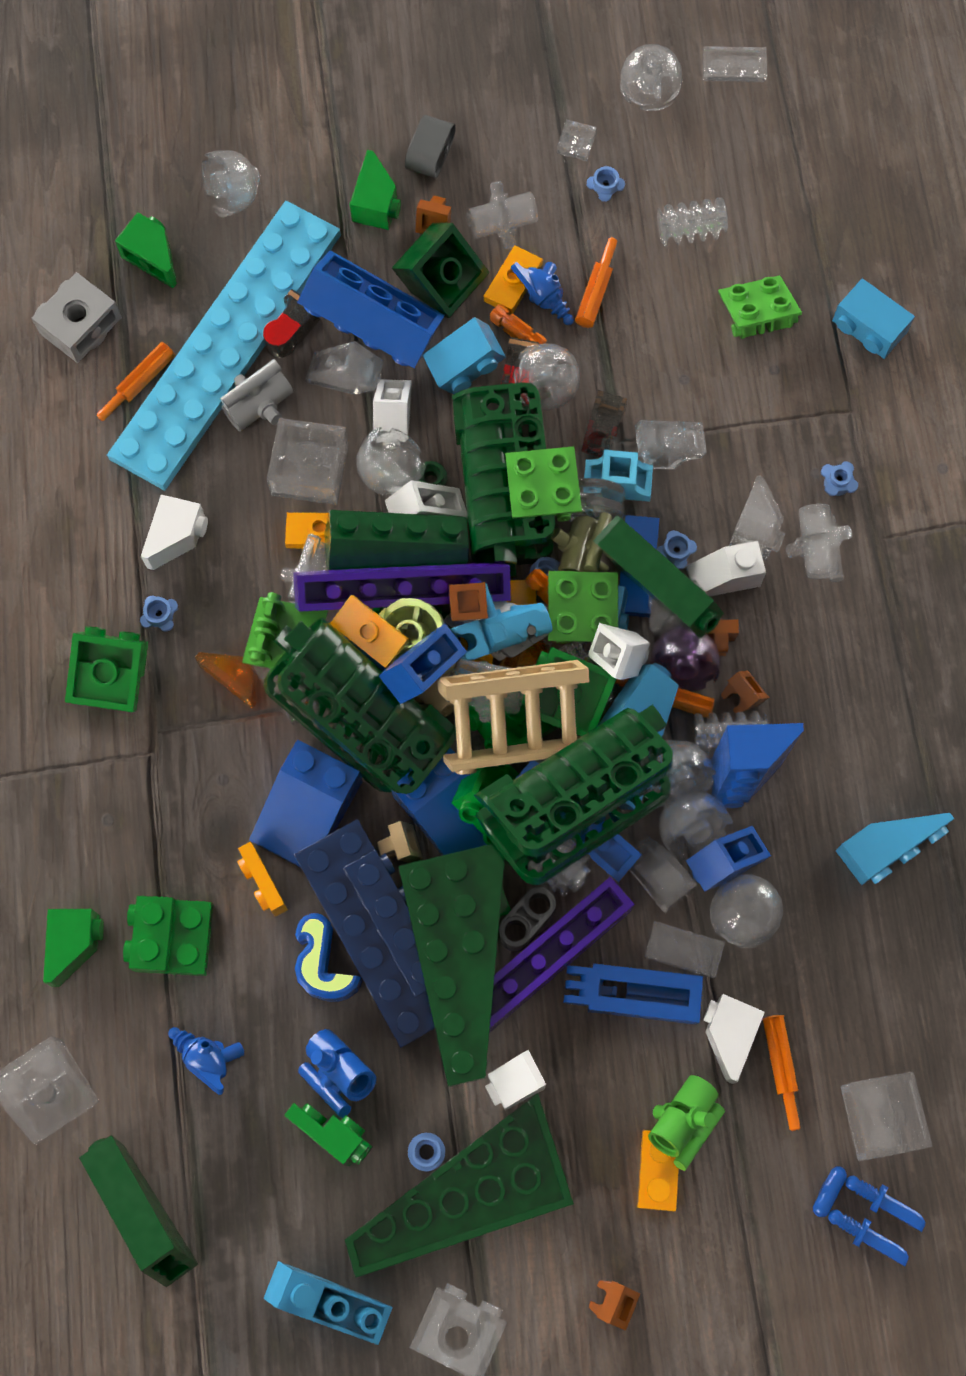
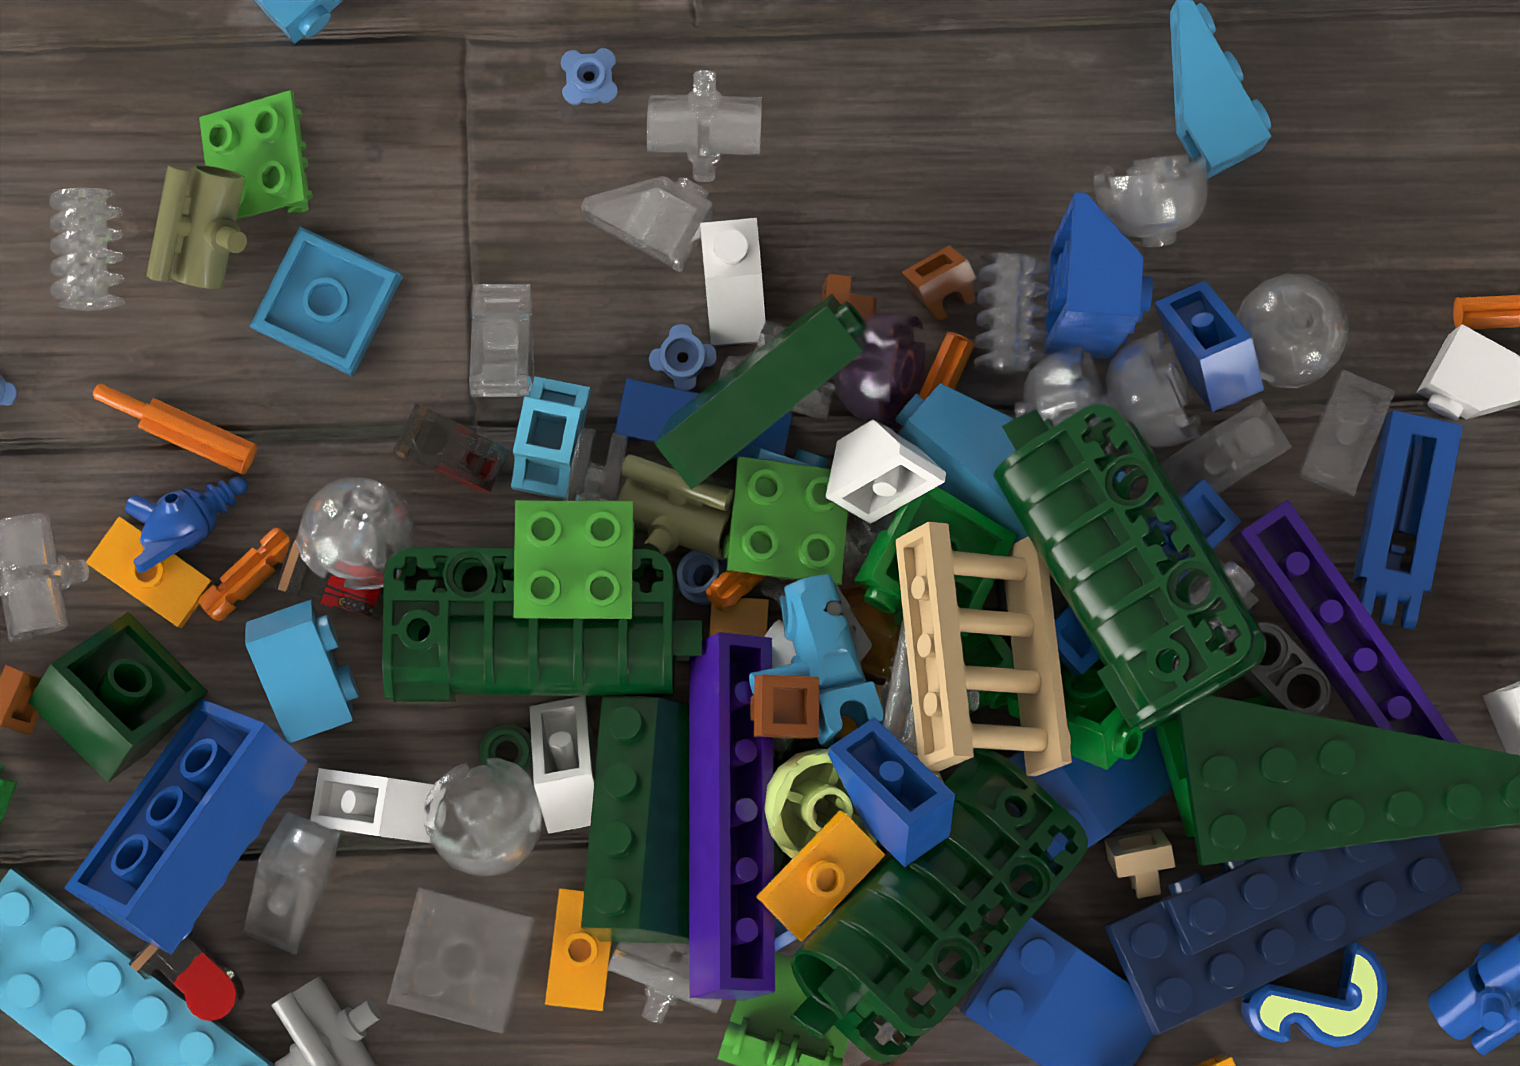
camera: 85 degrees left, 10 degrees up
none -> olive pin [146,164,247,289]
none -> dark azure tile [250,226,403,377]
none -> clear cylinder [1093,154,1208,247]

